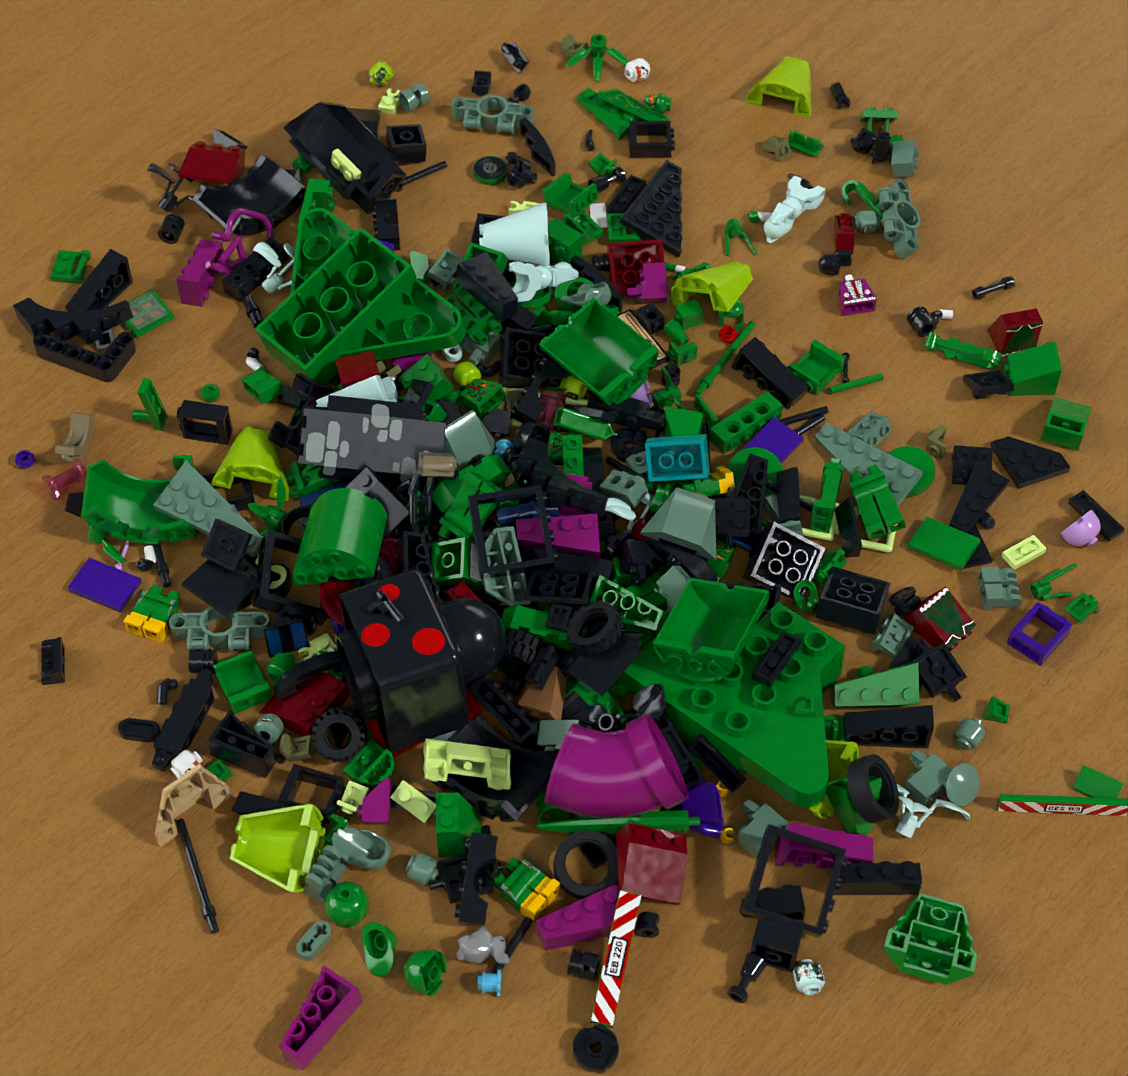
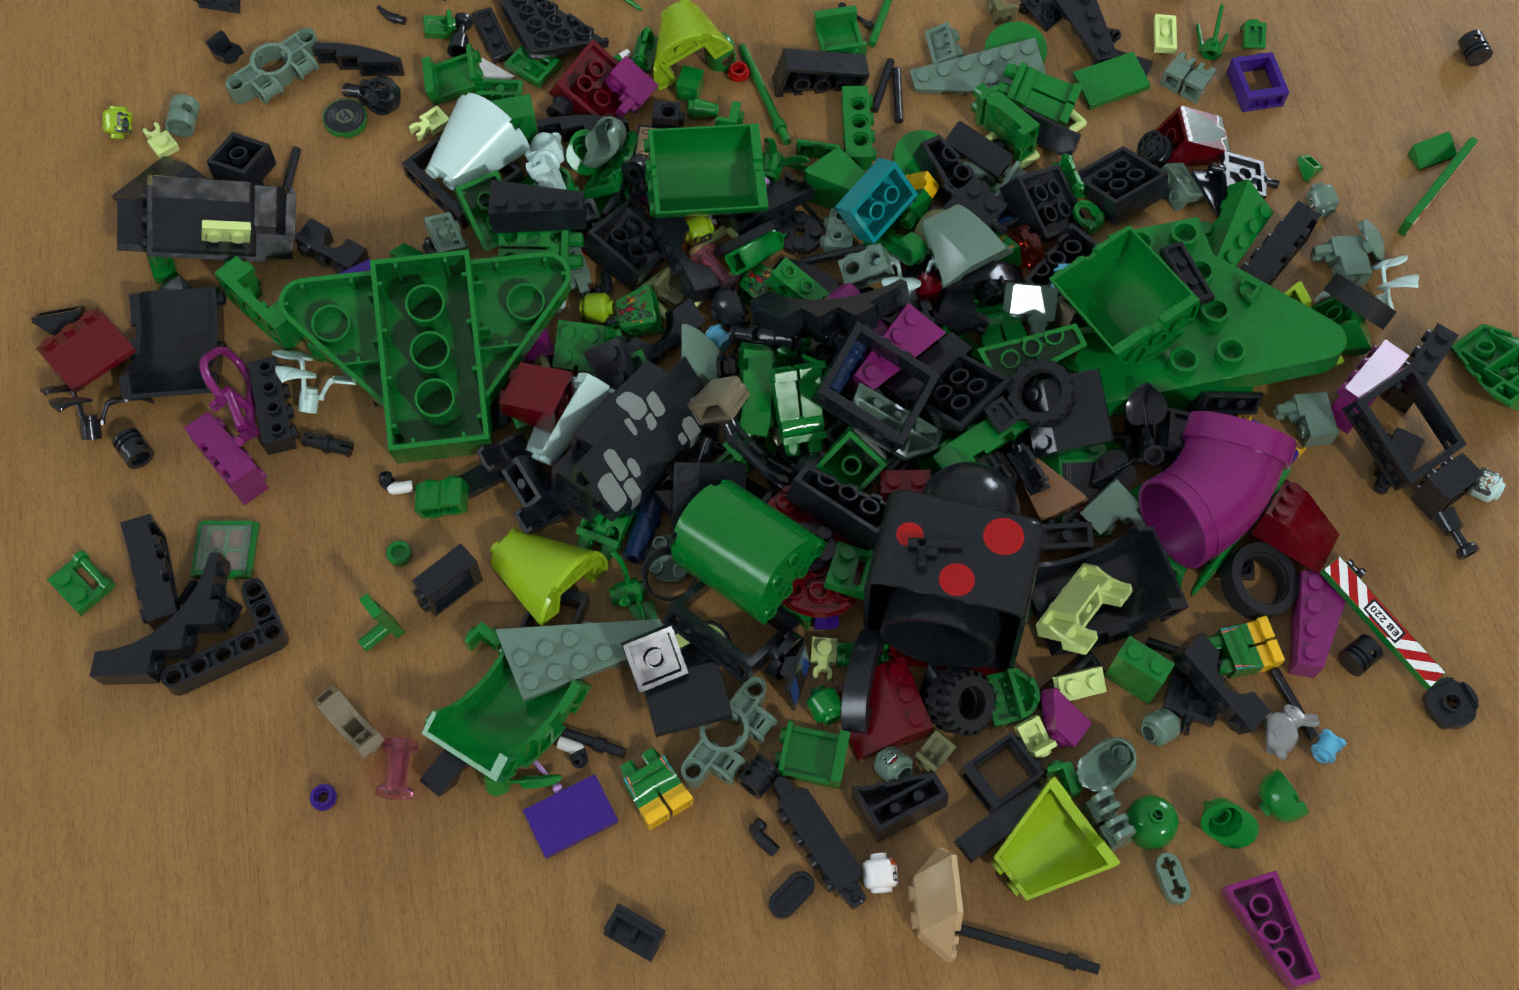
camera: 55 degrees left, 10 degrees up
green tile [206,759,233,782] -> none
black plate [507,84,531,104] -> none
dark purple tile [742,417,804,464] -> none
none -> clear red plate [1008,224,1044,270]

